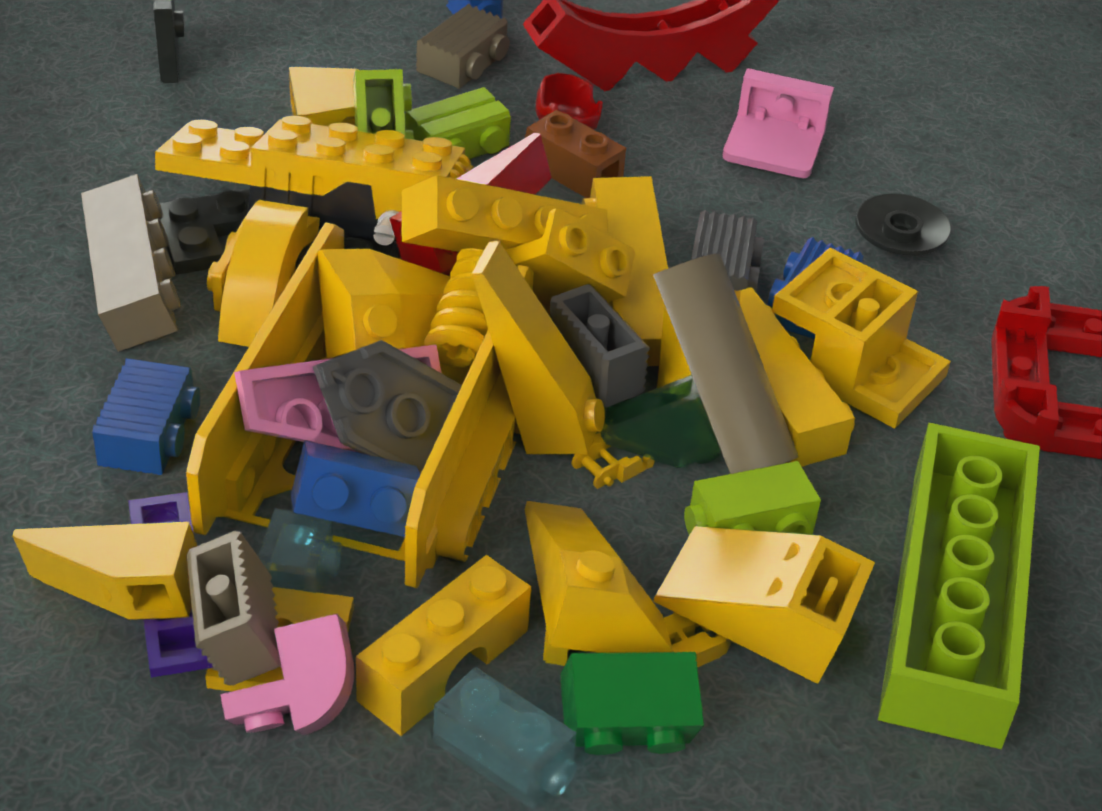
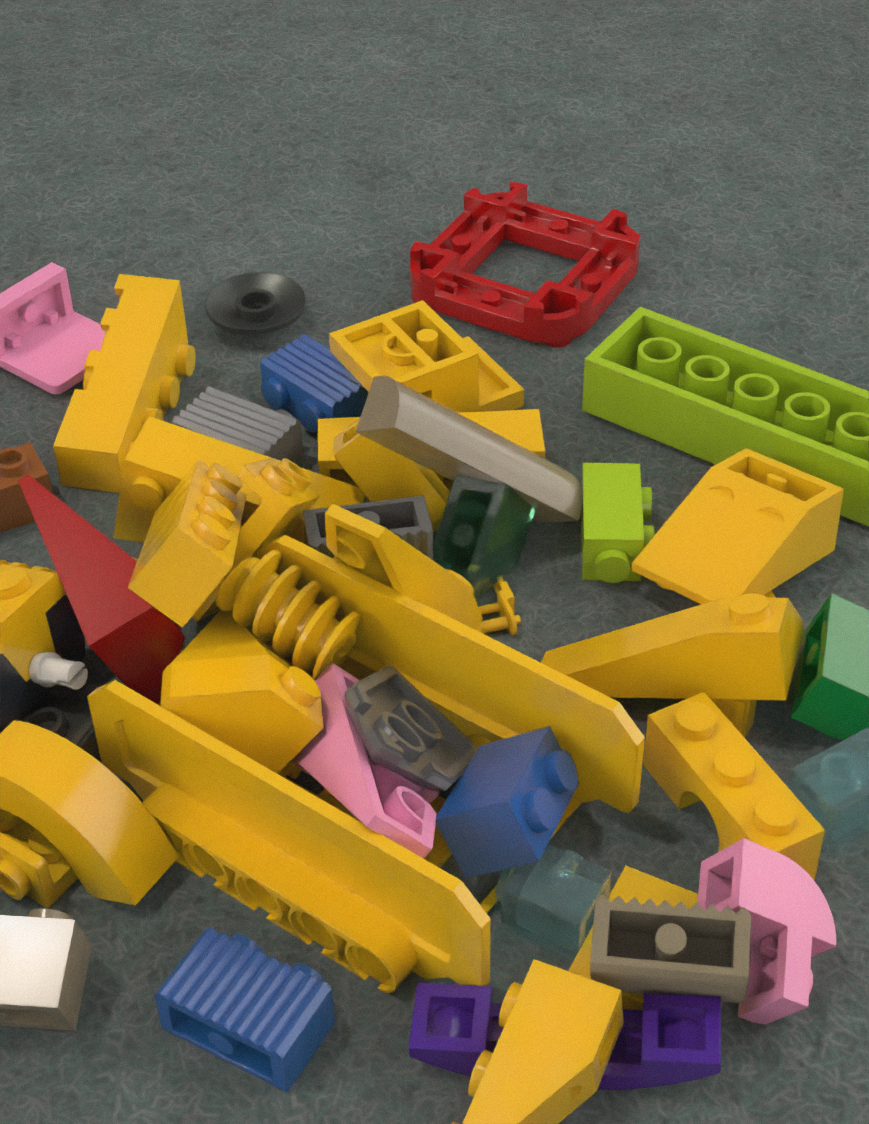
camera: 65 degrees left, 0 degrees up
none -> yellow wedge [53,274,196,493]

